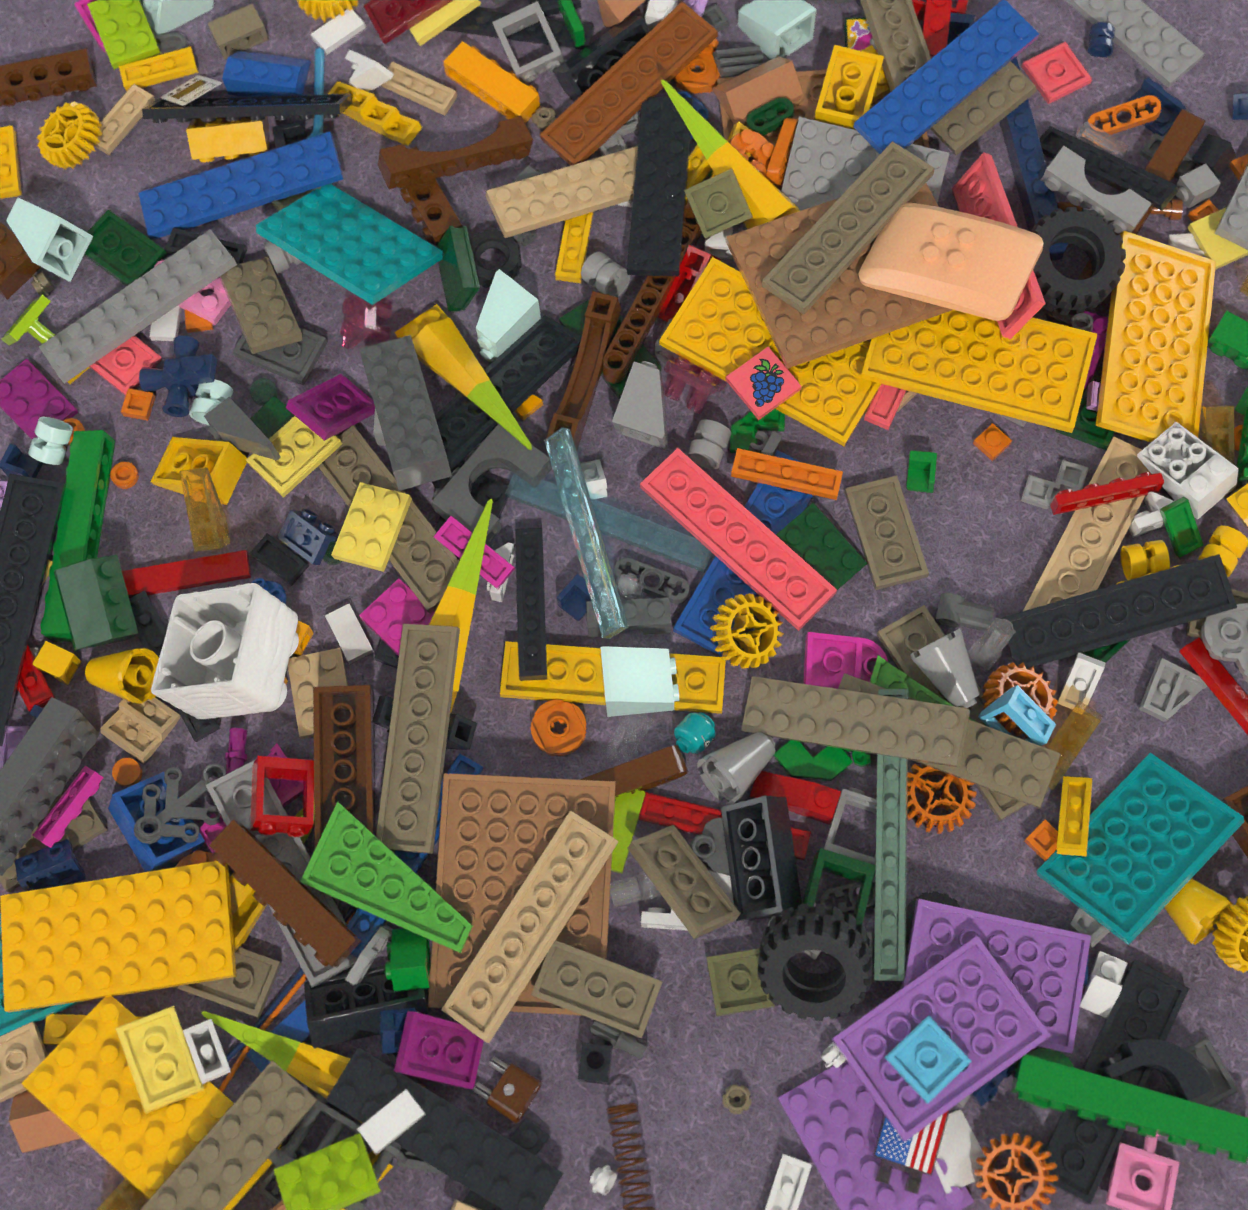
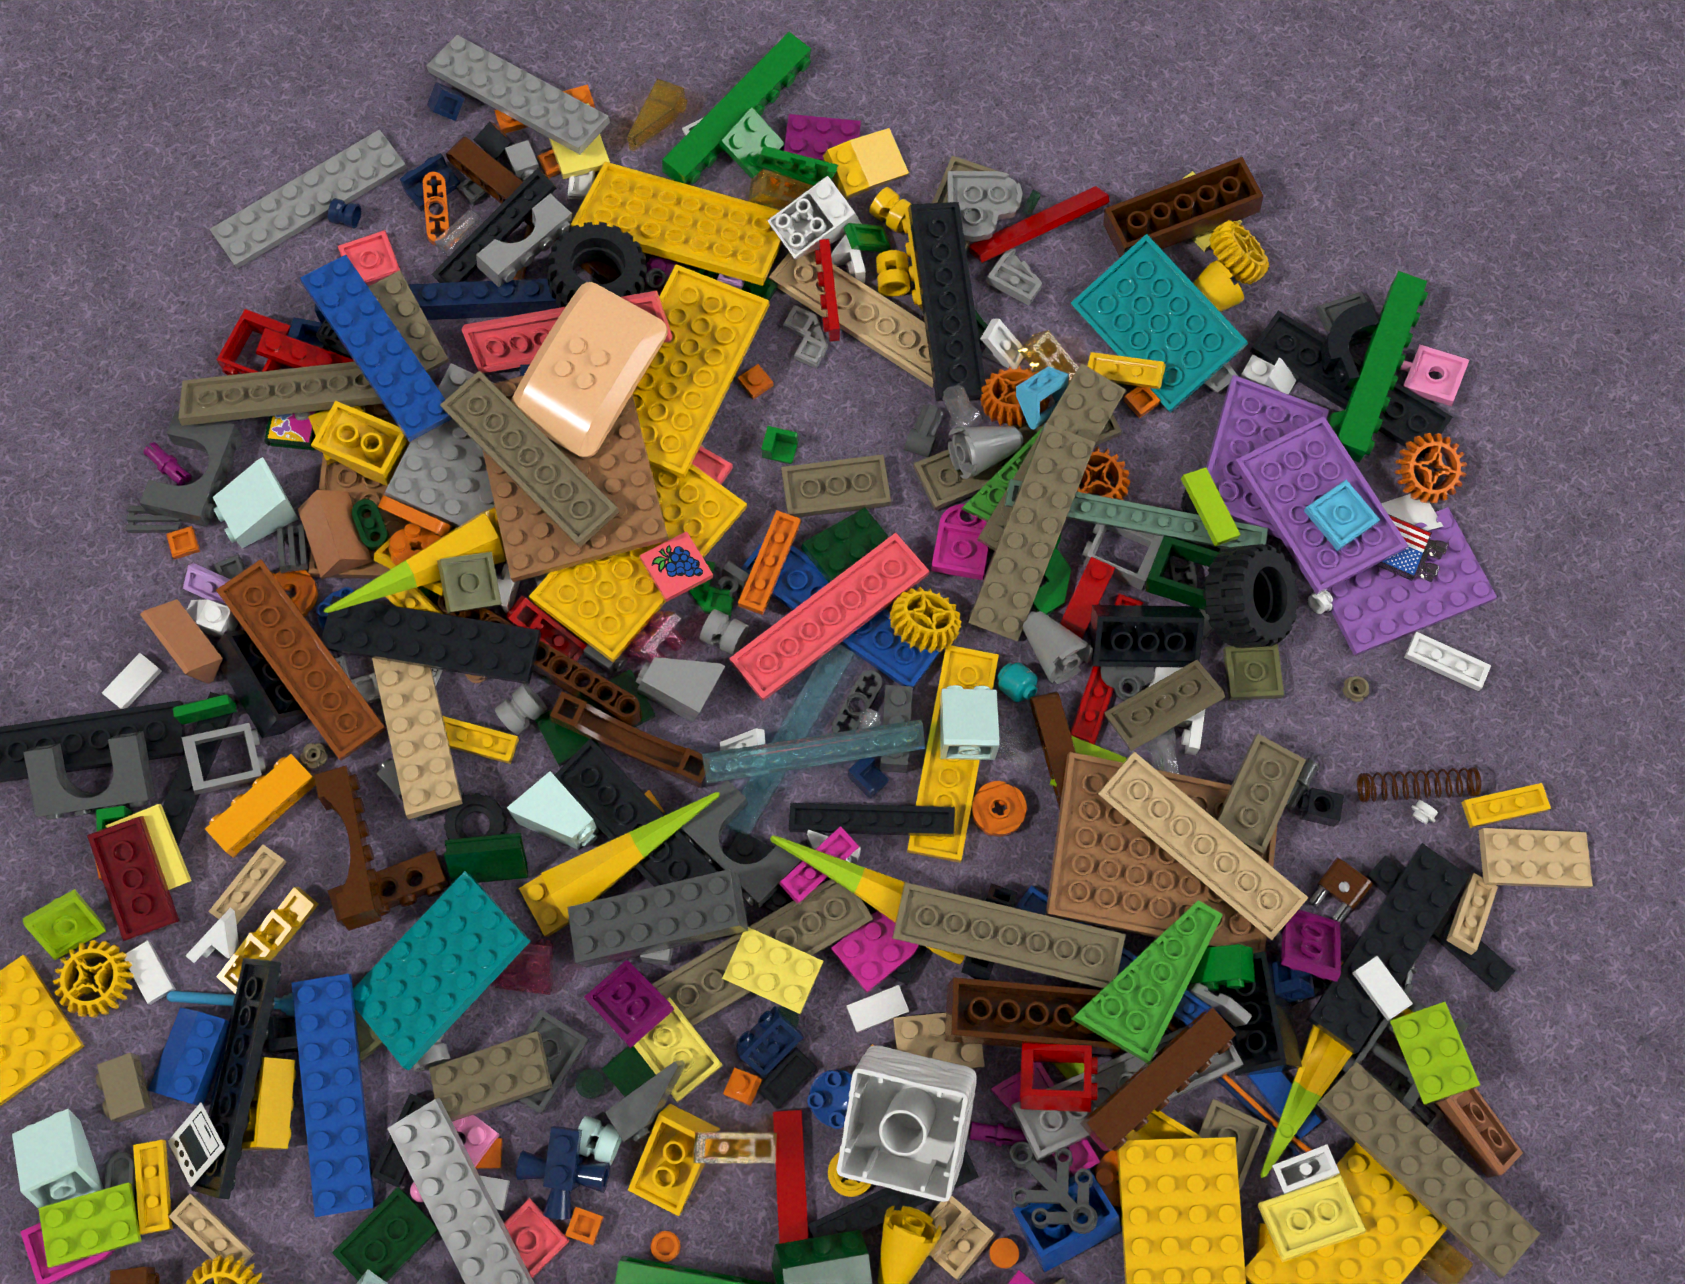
camera: 90 degrees left, 0 degrees up
none -> orange plate [723,1067,762,1106]
none -> lime tile [1181,467,1241,546]

